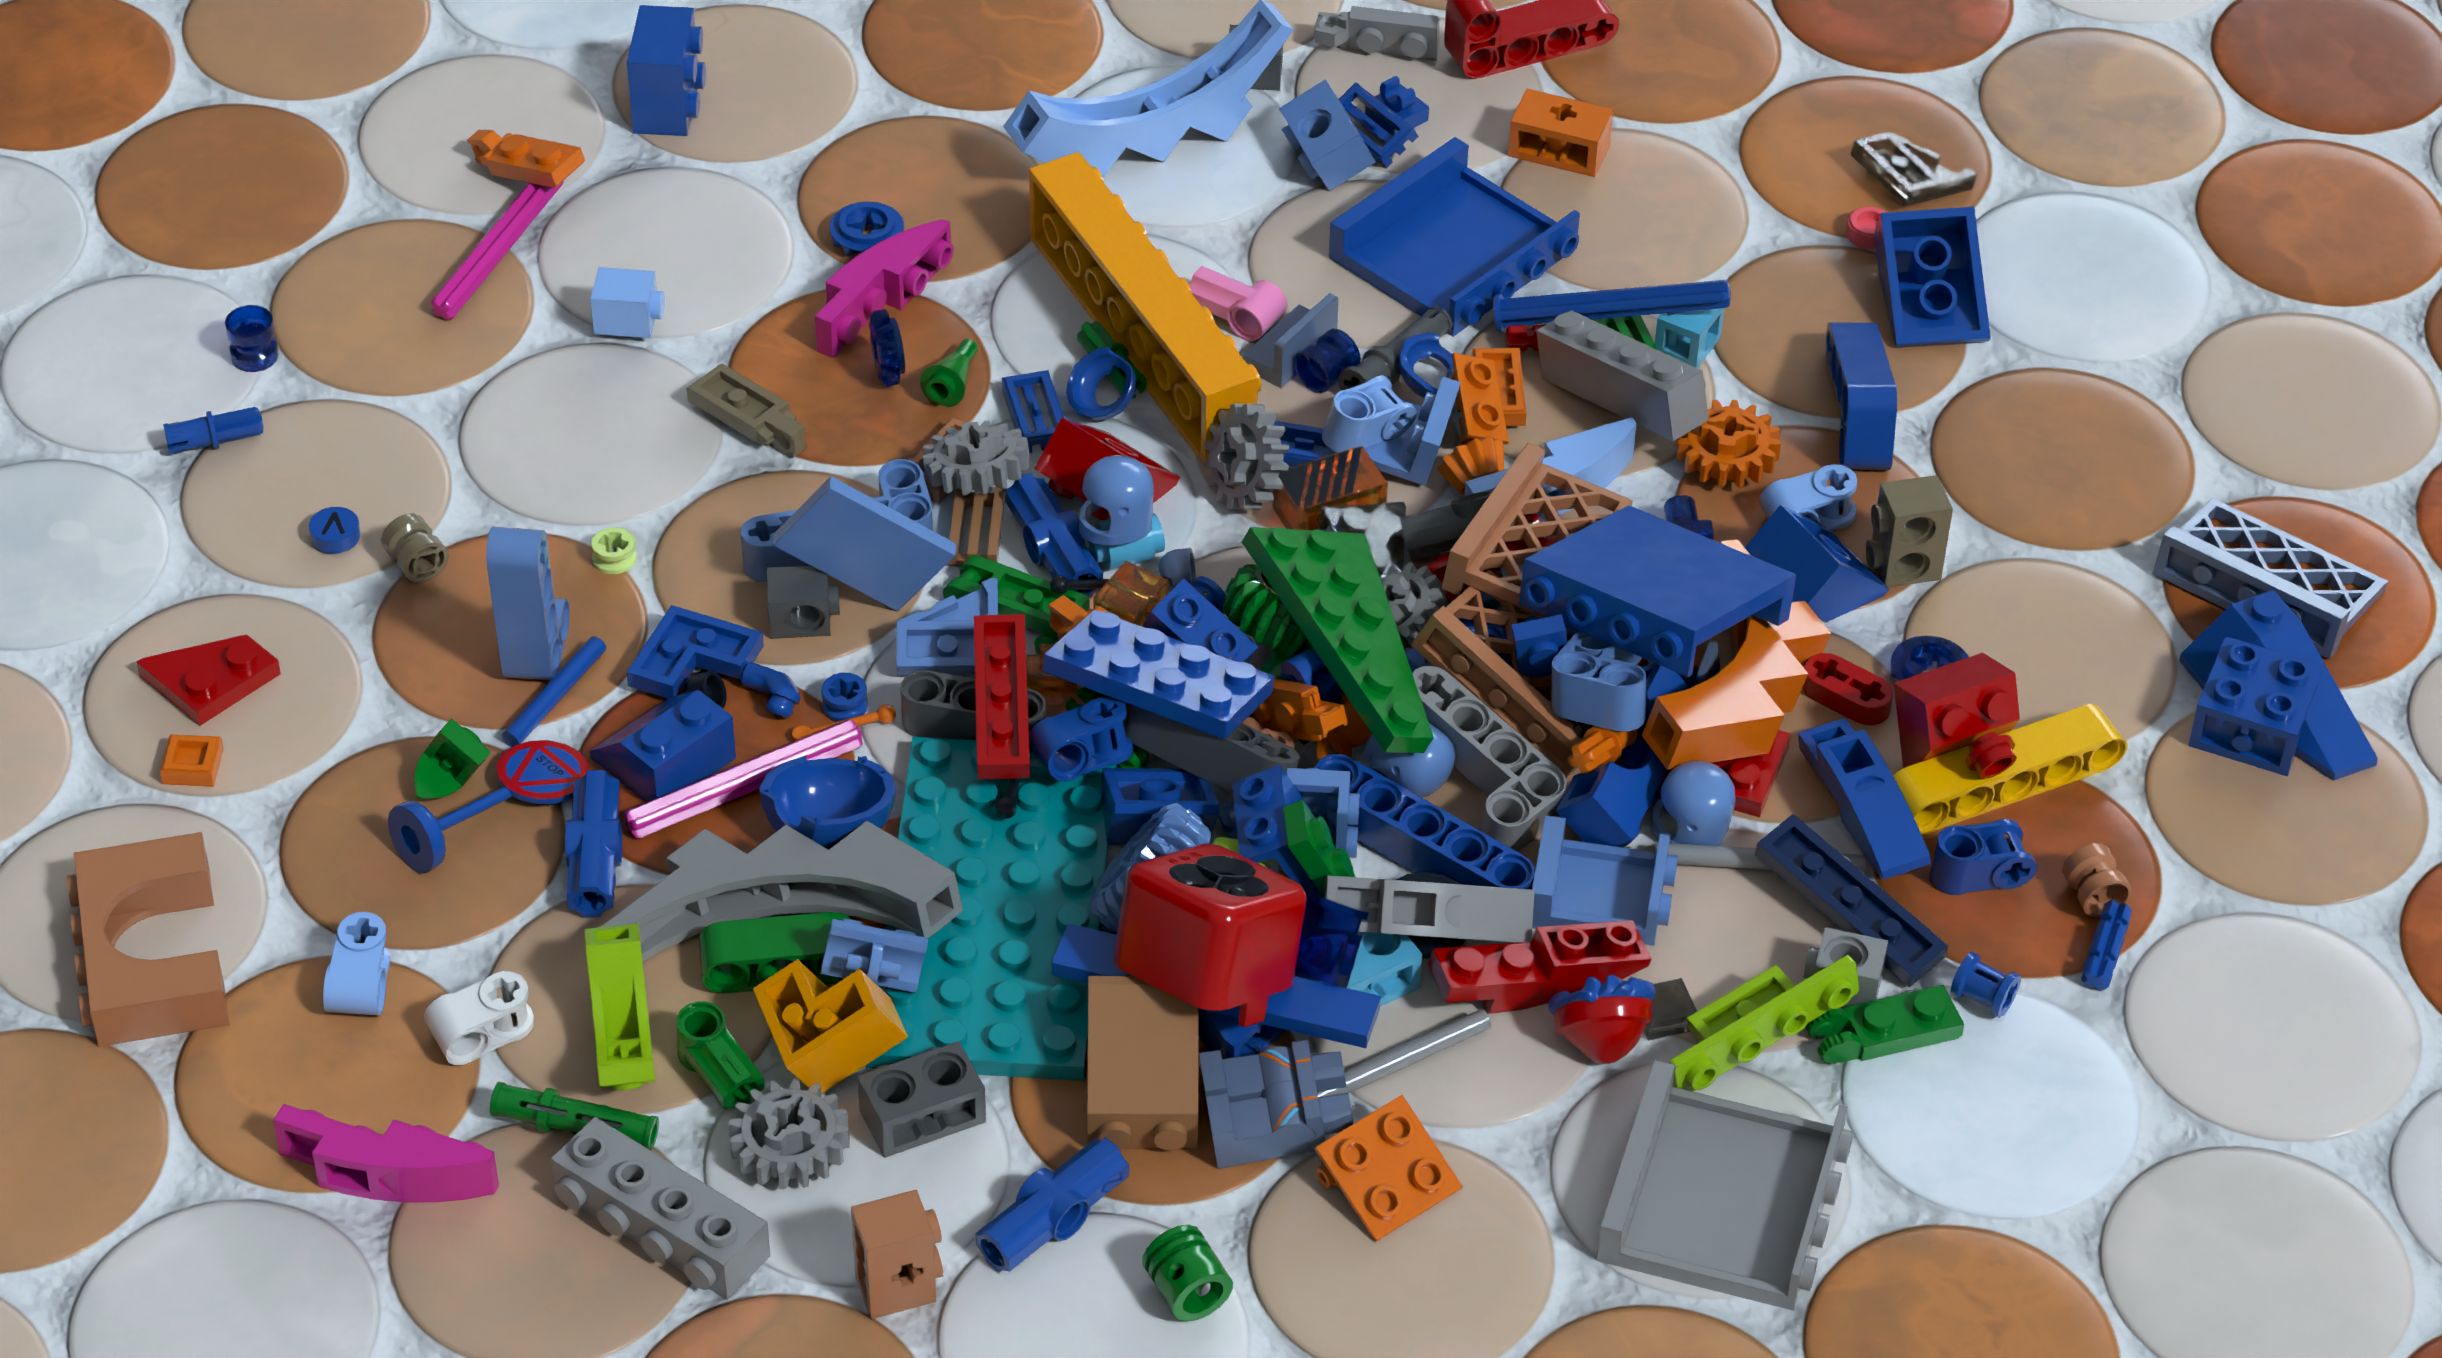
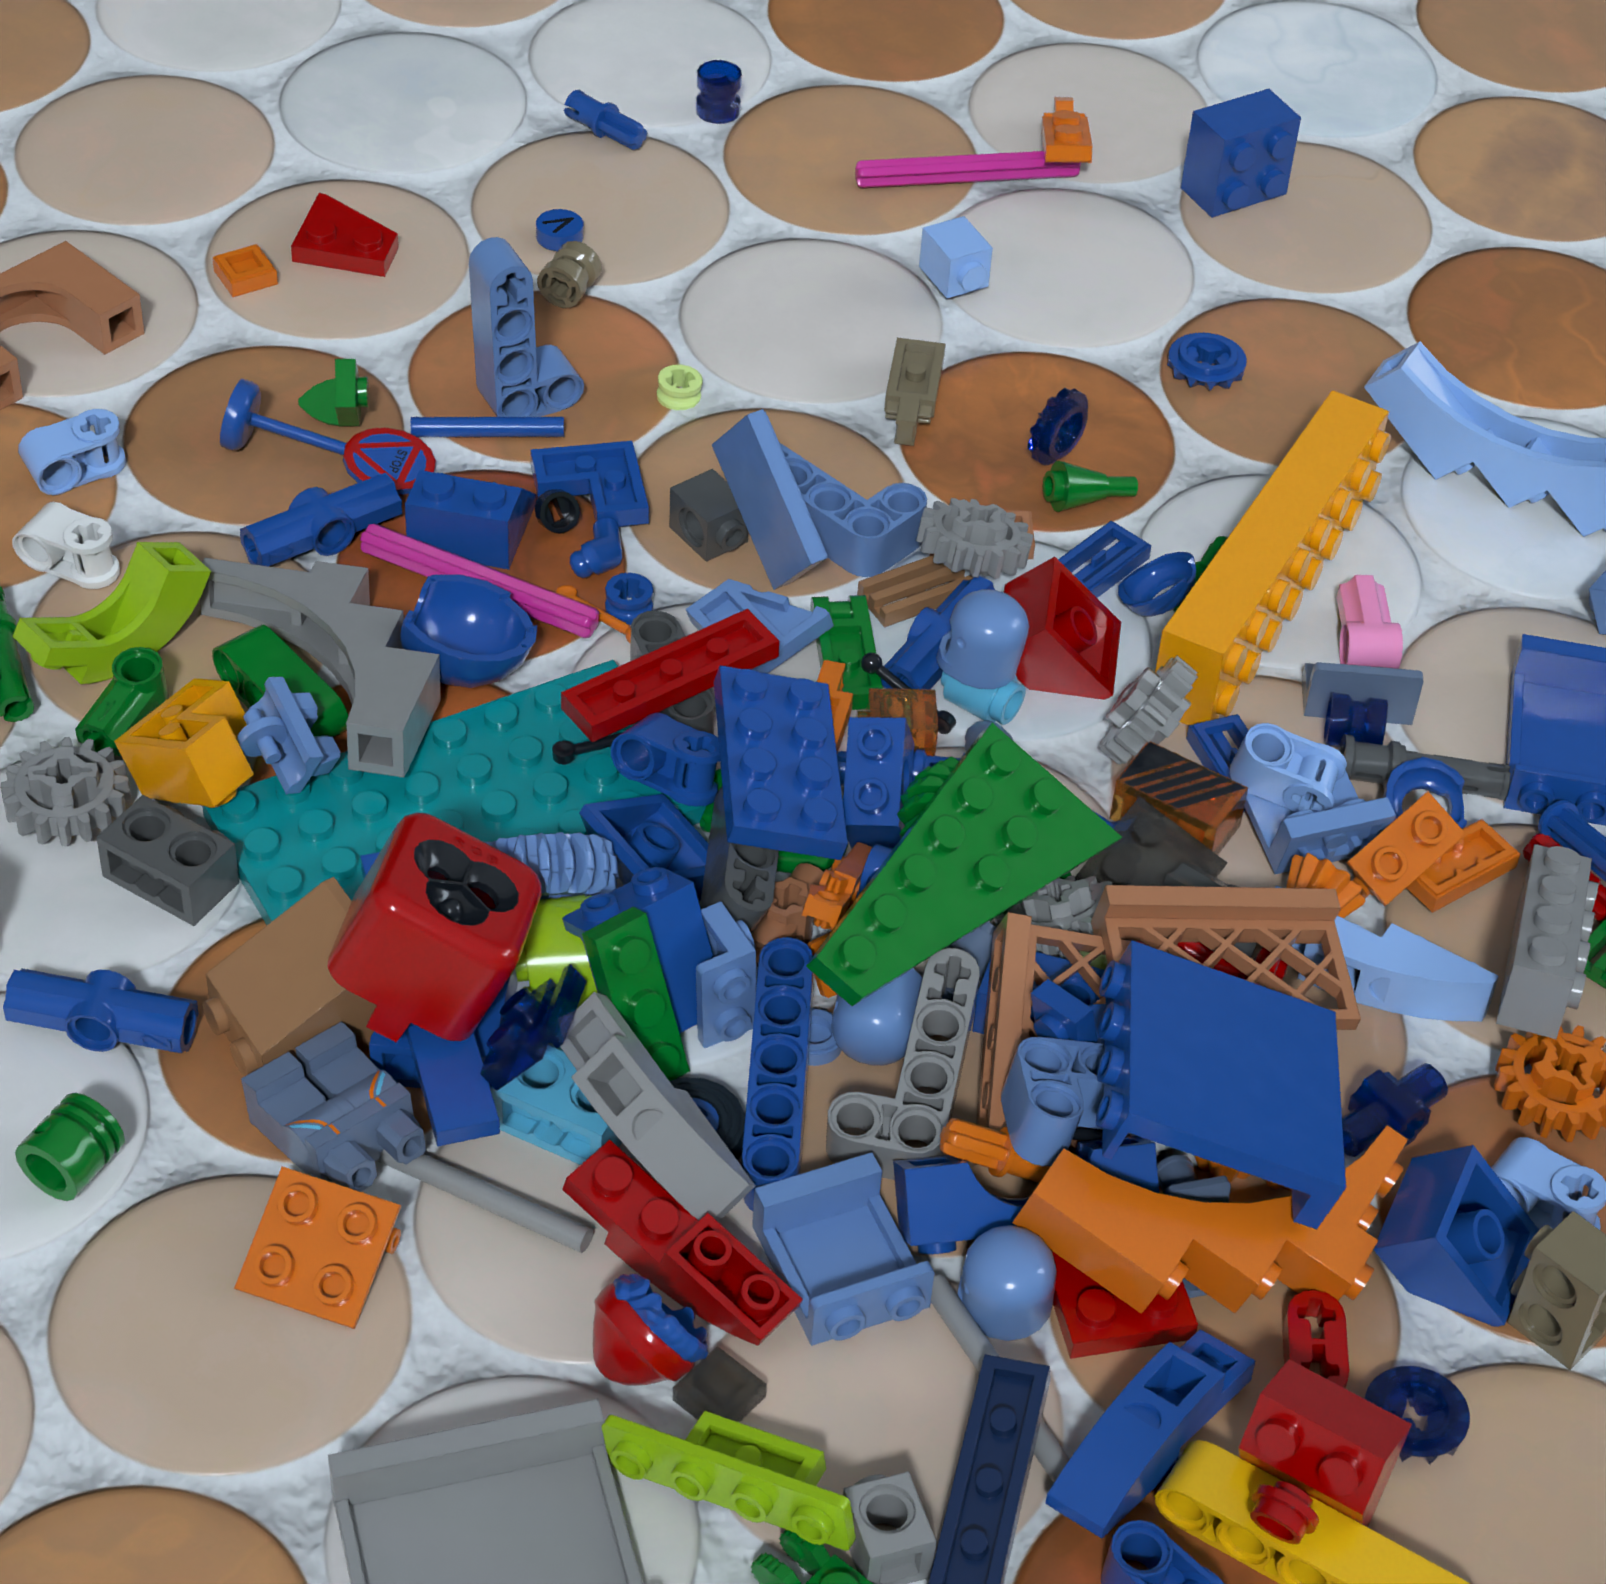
camera: 55 degrees right, 0 degrees up
dark pink slope [815,219,954,358] -> none

